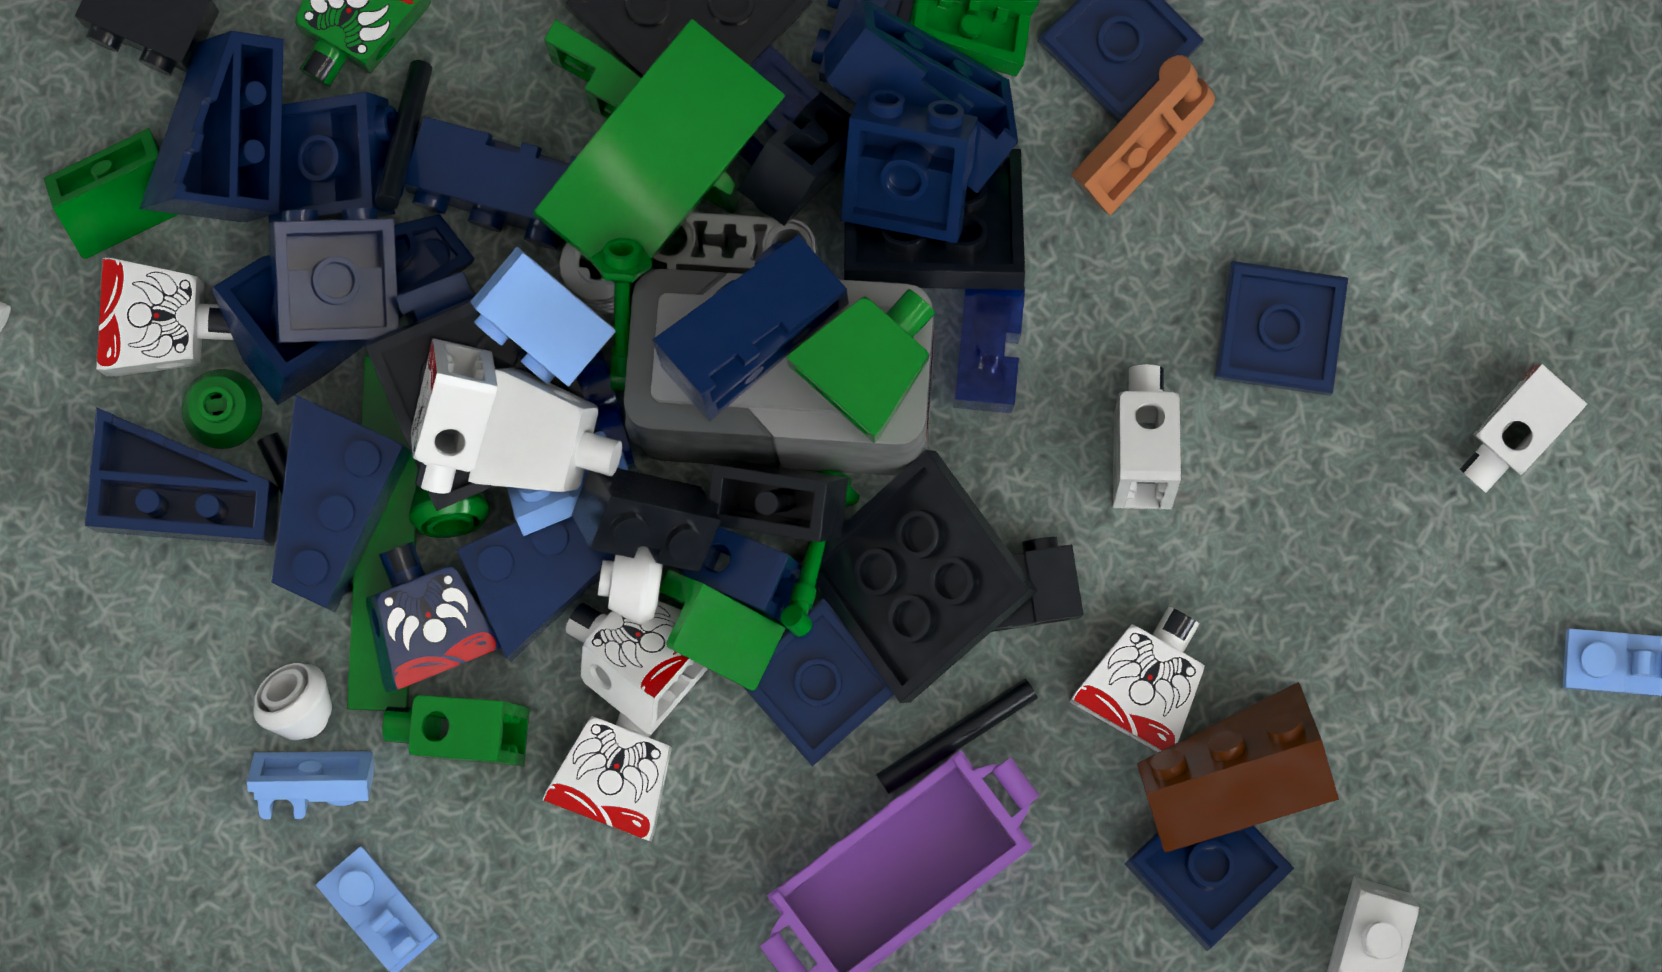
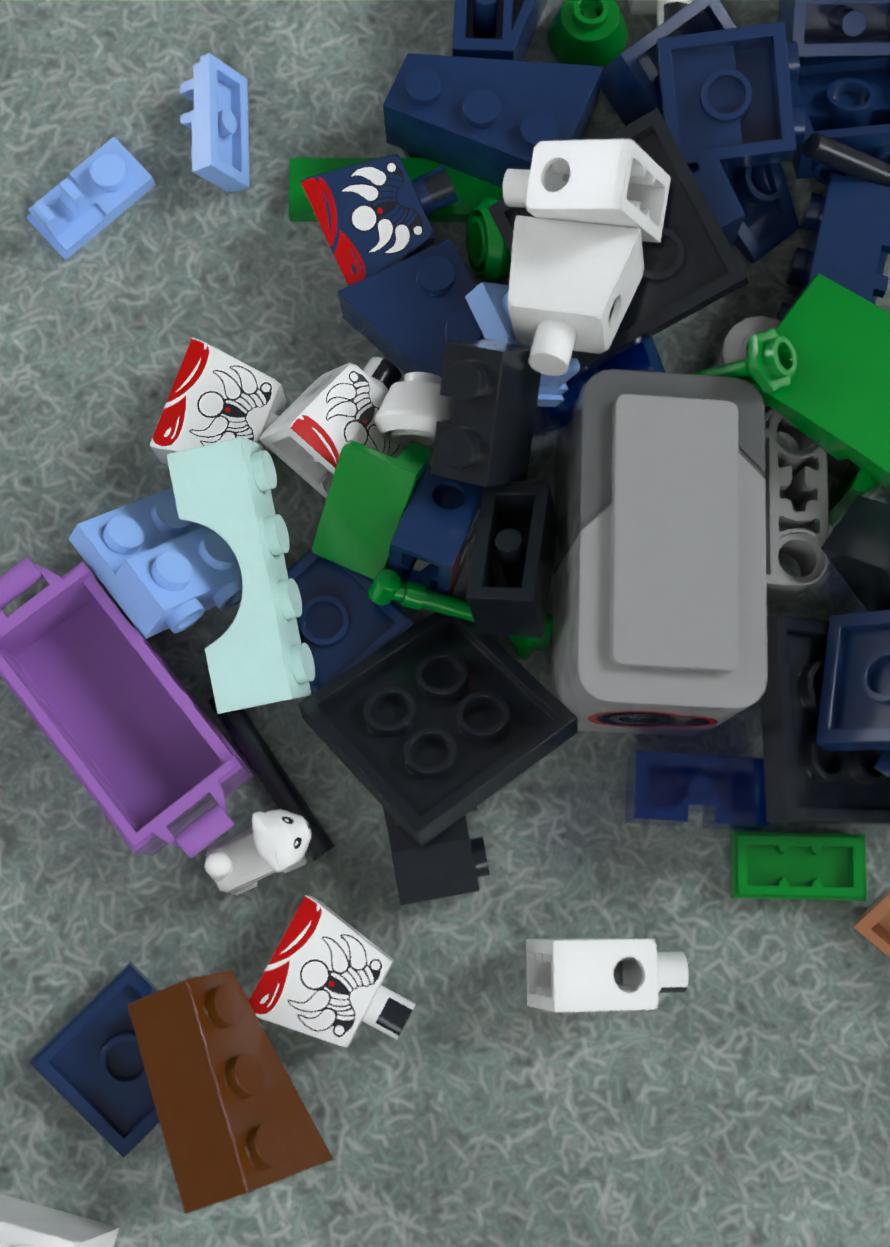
camera: 90 degrees right, 5 degrees down
white cone [254,663,332,740] -> none
green torso [382,695,530,767] -> none
light blue brick [470,247,616,387] -> none
dark blue wedge [652,235,849,422] -> none
green torso [787,289,936,443] -> none
dark blue plate [1214,261,1348,396] -> none
none -> light blue plate [69,487,242,640]
none -> light aqua arch [166,437,315,714]
none -> white animal [205,809,311,896]
none -> green plate [730,831,867,901]

